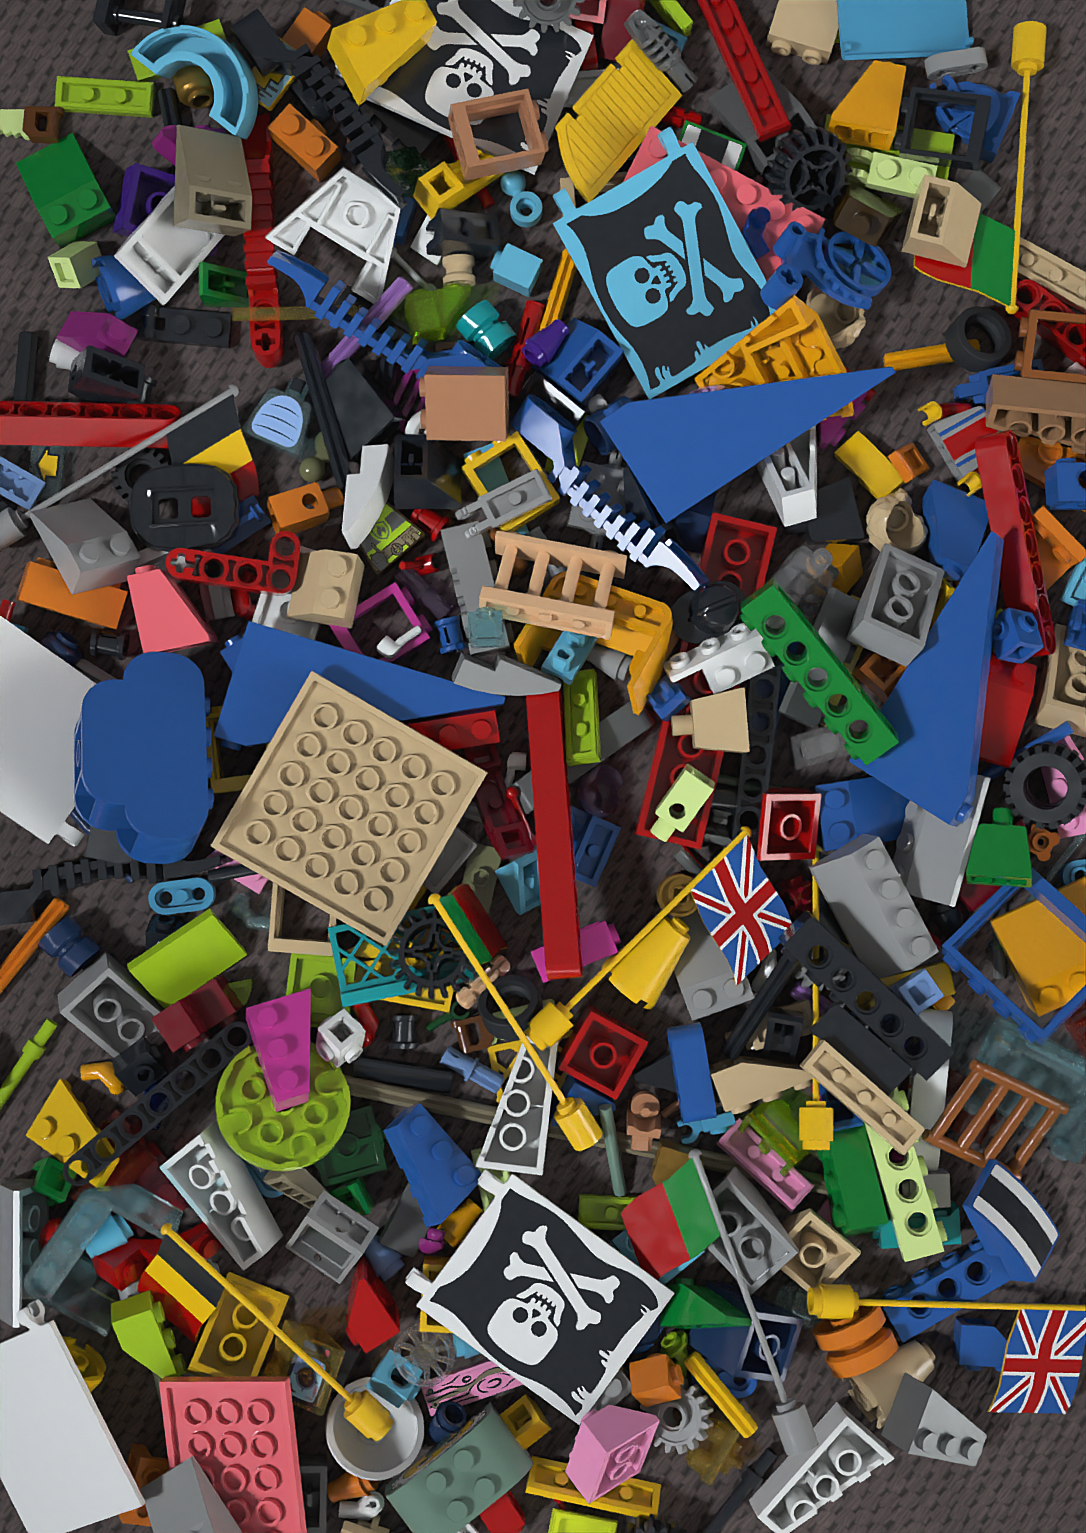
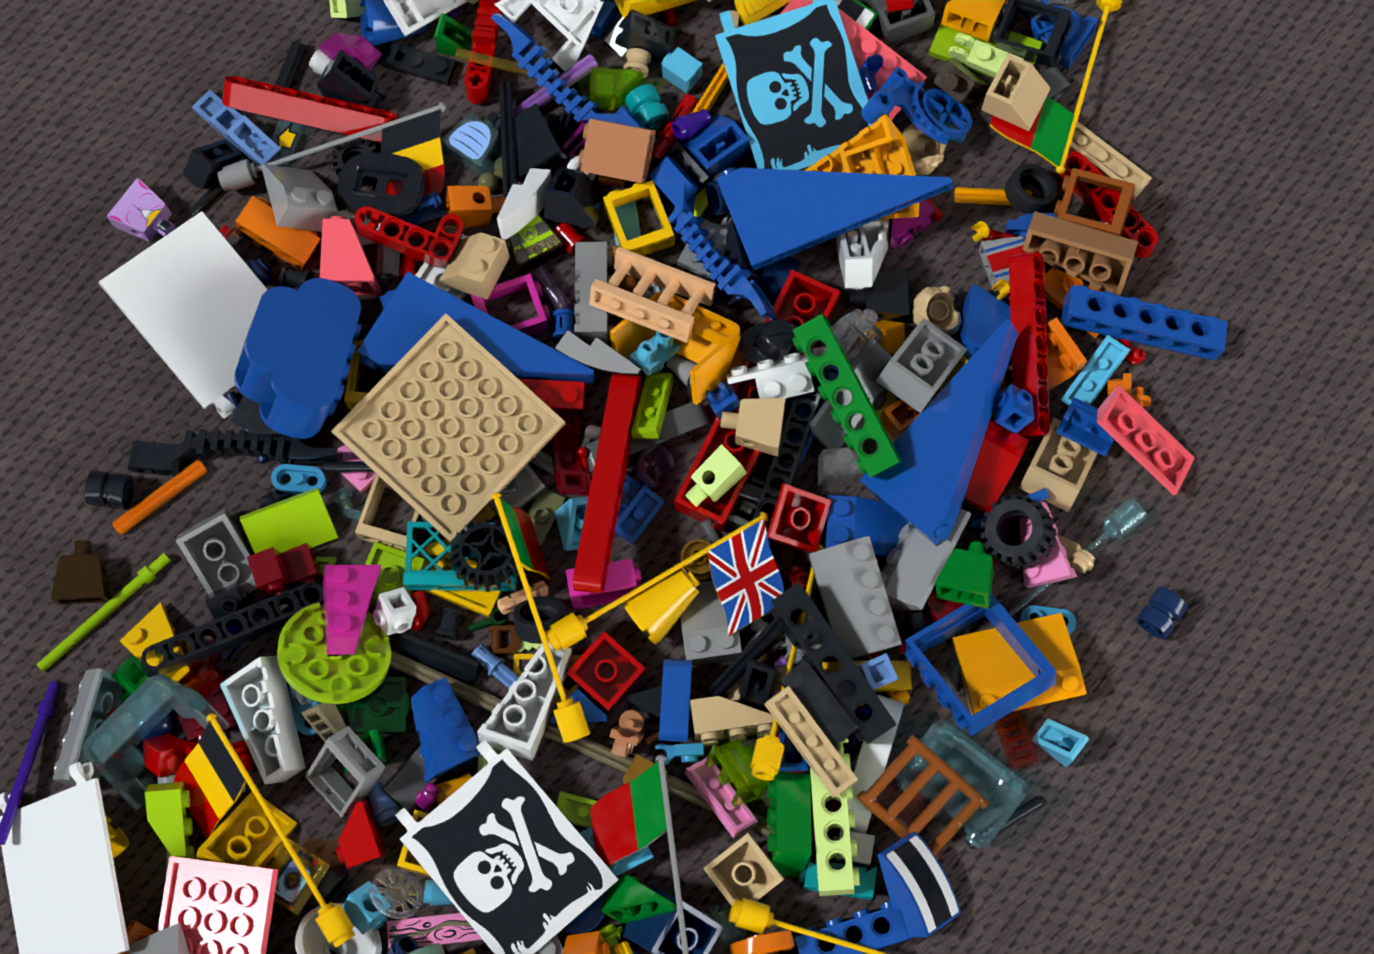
camera: 15 degrees right, 15 degrees down
dark blue wheel [38,915,102,978] -> none
light orange arm [80,1061,126,1095] -> none
medium azure cone [81,1212,134,1259] -> none
white hand [377,625,422,659] -> none
light grey hinge [390,246,436,297] -> none
red hand [399,553,439,576] -> none
light grey hinge [455,469,552,539] -> none
clear light blue plate [468,607,505,649] -> none
medium azure plate [500,170,542,228] -> none
sand green bar [599,1103,627,1196] -> none
light grey slope [707,1166,799,1295] -> none
black gear [764,126,853,214] -> none
yellow slope [834,431,905,499] -> none
orange tile [888,442,930,484] -> none
orange plate [1027,824,1060,861] -> none

